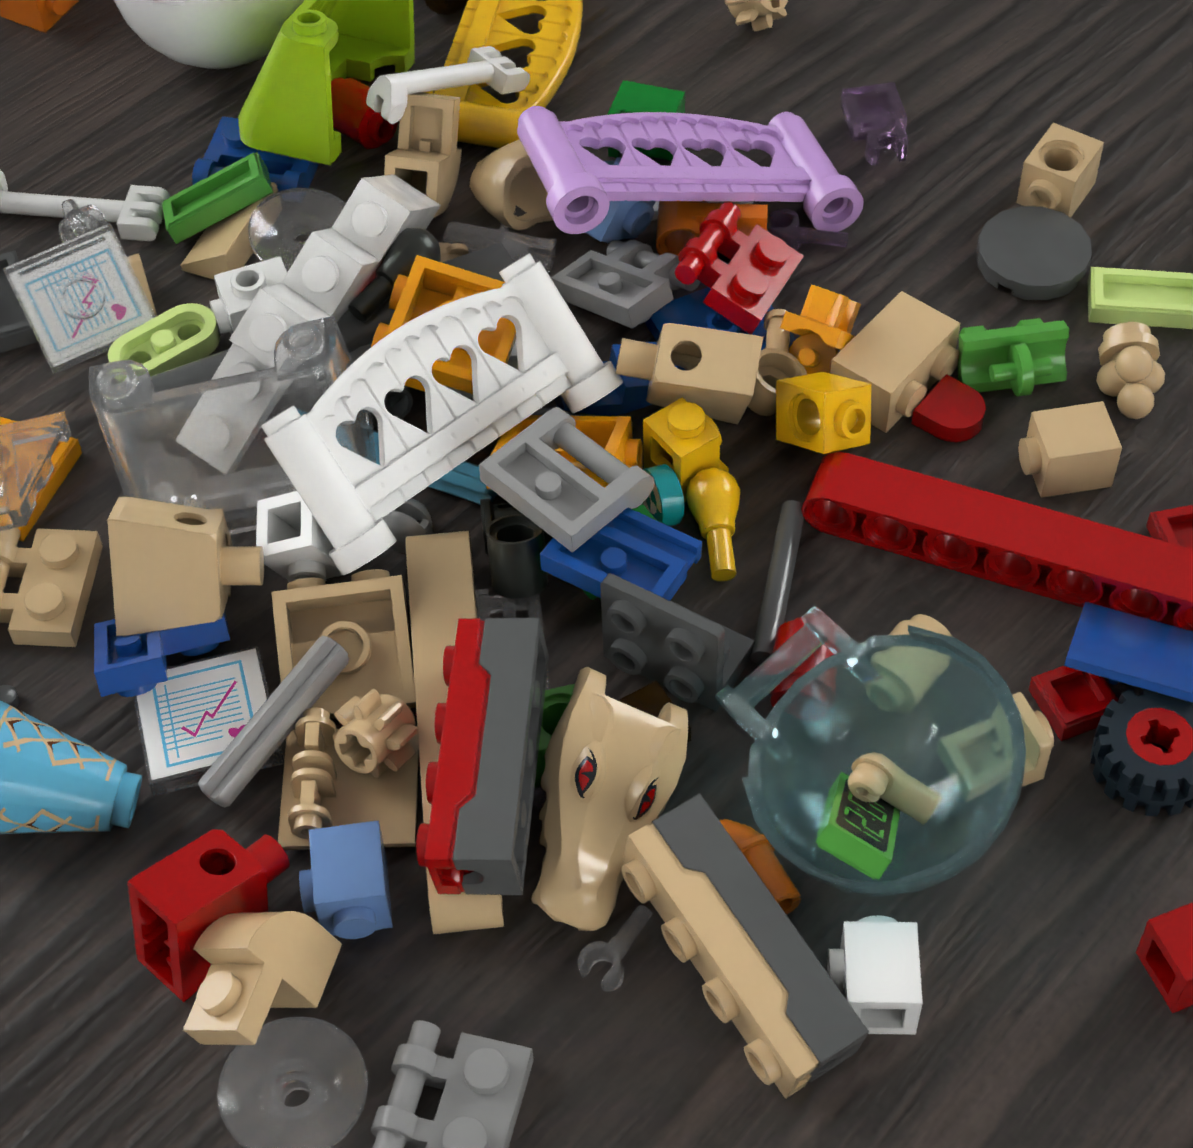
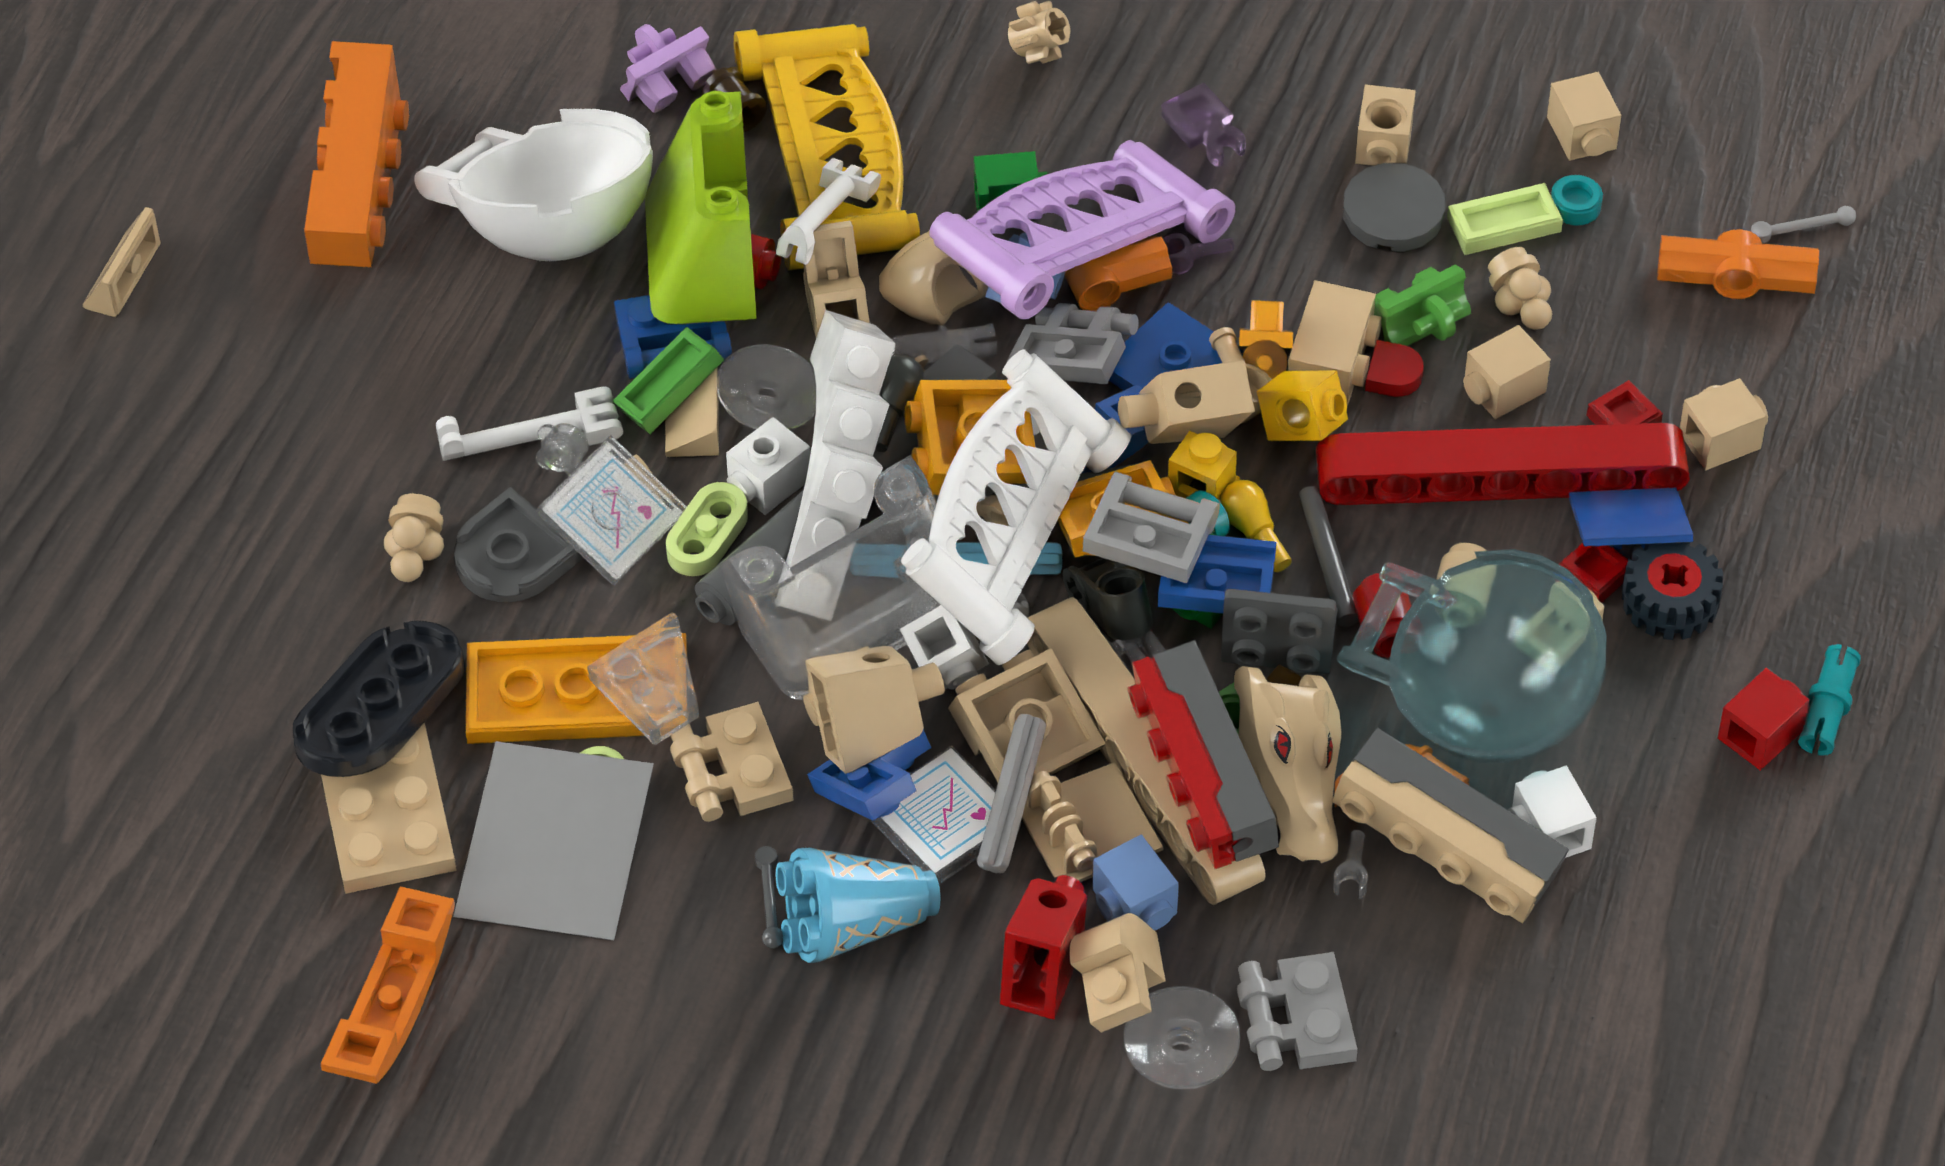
camera: 25 degrees left, 0 degrees up
tan gear [332,689,419,778] -> none
red plate [674,202,804,335] -> none
bright green tile [815,771,900,880] -> none
tan arm [848,752,942,825] -> none

